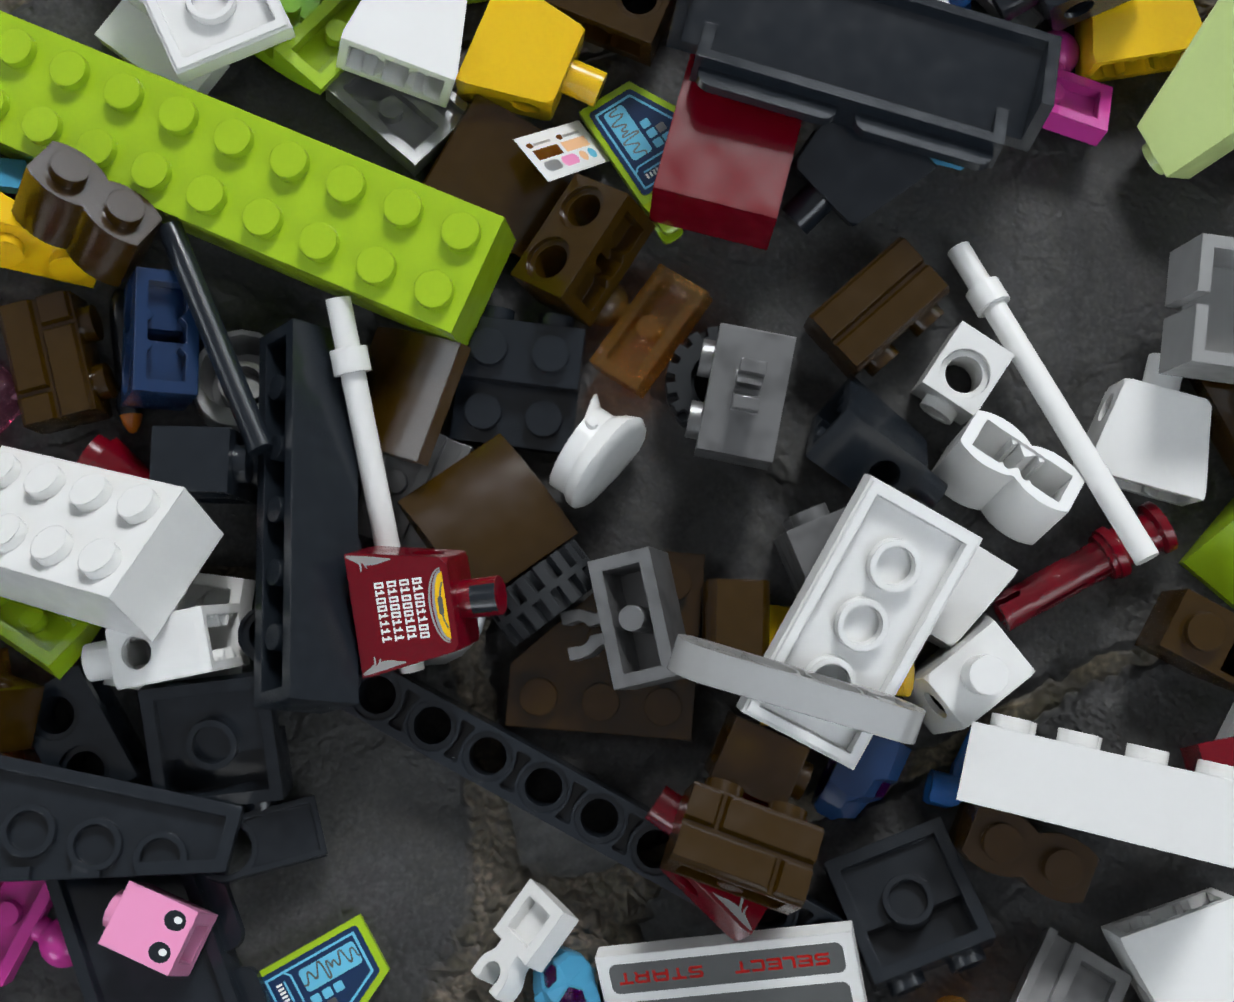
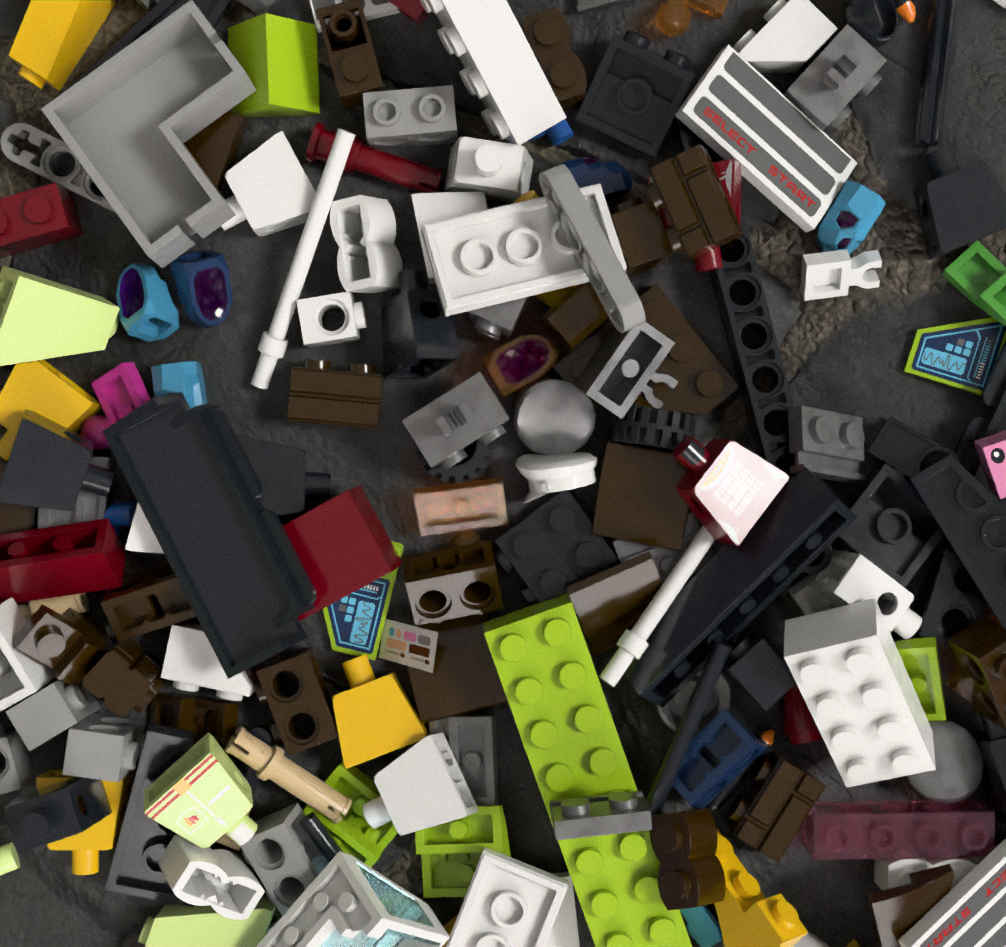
camera: 135 degrees left, 5 degrees up
none -> dark azure rock [116,263,179,342]
none -> dark azure rock [151,361,207,409]
none -> dark blue rock [171,250,233,328]
none -> light grey brick [362,85,458,149]
none -> rock [482,334,559,398]
none -> flat silver piece [514,378,596,455]
none -> flat silver plate [549,790,652,840]
none -> flat silver plate [788,405,865,483]

